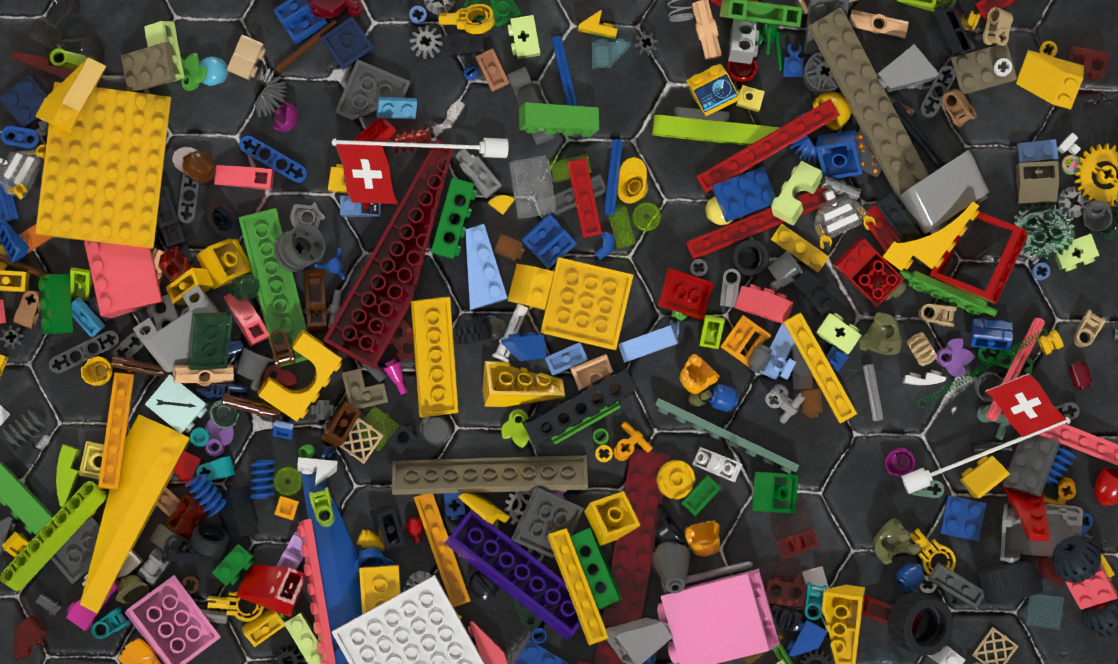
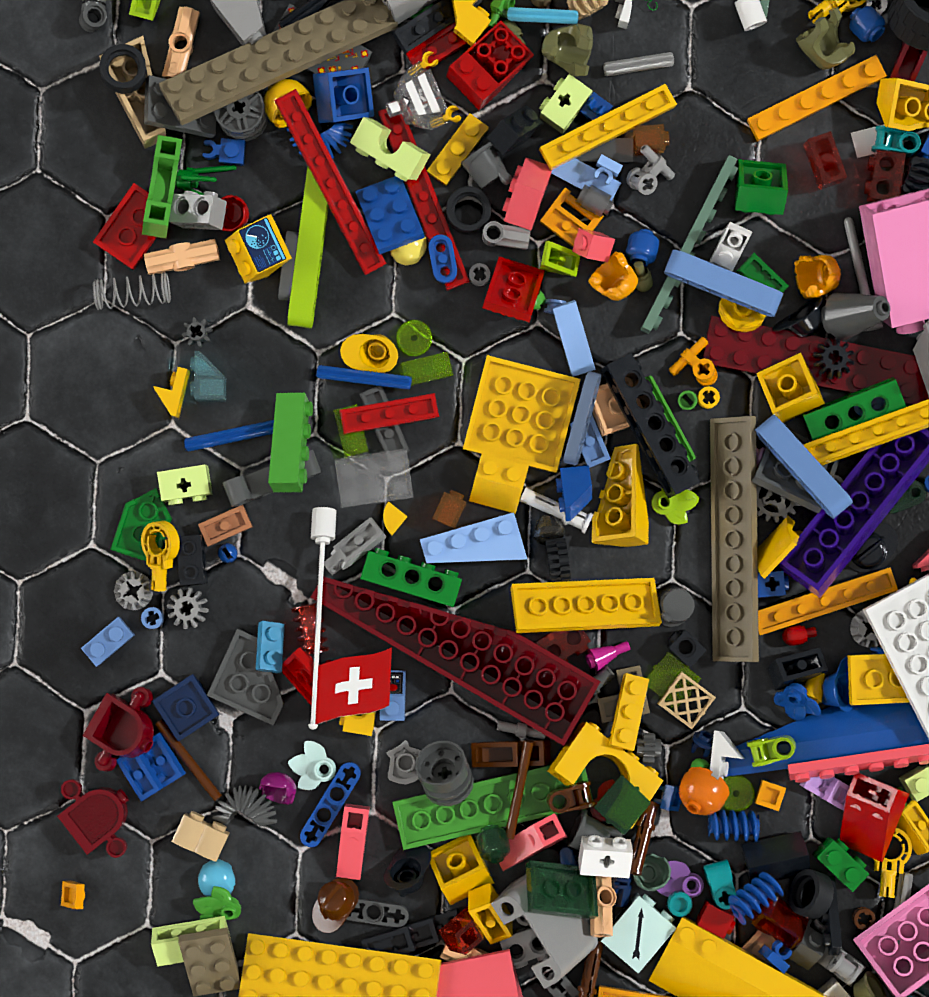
camera: 90 degrees left, 0 degrees up
blue plant [314,248,345,280] -> none
reddish brown slope [320,401,361,448] -> none
blue slope [521,214,577,270] -> none
blue arm [595,231,615,260] -> none
light yellow brick [736,85,765,112] -> none
light grey pin [821,176,861,200] -> none
magenta hair [885,448,916,477] -> none
none -> light aqua plate [288,741,336,790]
none -> blue plate [429,235,457,284]
none -> reddish brown bar [505,741,533,839]
none -> medium azure axle [507,7,579,24]
none -> sand blue beam [564,371,601,466]
none -> coral brick [572,228,615,262]
none -> white brick [578,835,633,878]
none -> clear green piece [594,775,651,835]
none -> yellow plate [608,673,649,751]
none -> medium blue beam [664,250,783,317]
none -> orange cylinder [679,767,730,815]
none -> light orange plate [747,55,887,142]
none -> medium blue beam [755,414,853,519]
none -> blue tile [758,940,792,973]
none -> blue plate [774,683,821,721]
none -> black gear [812,338,855,380]

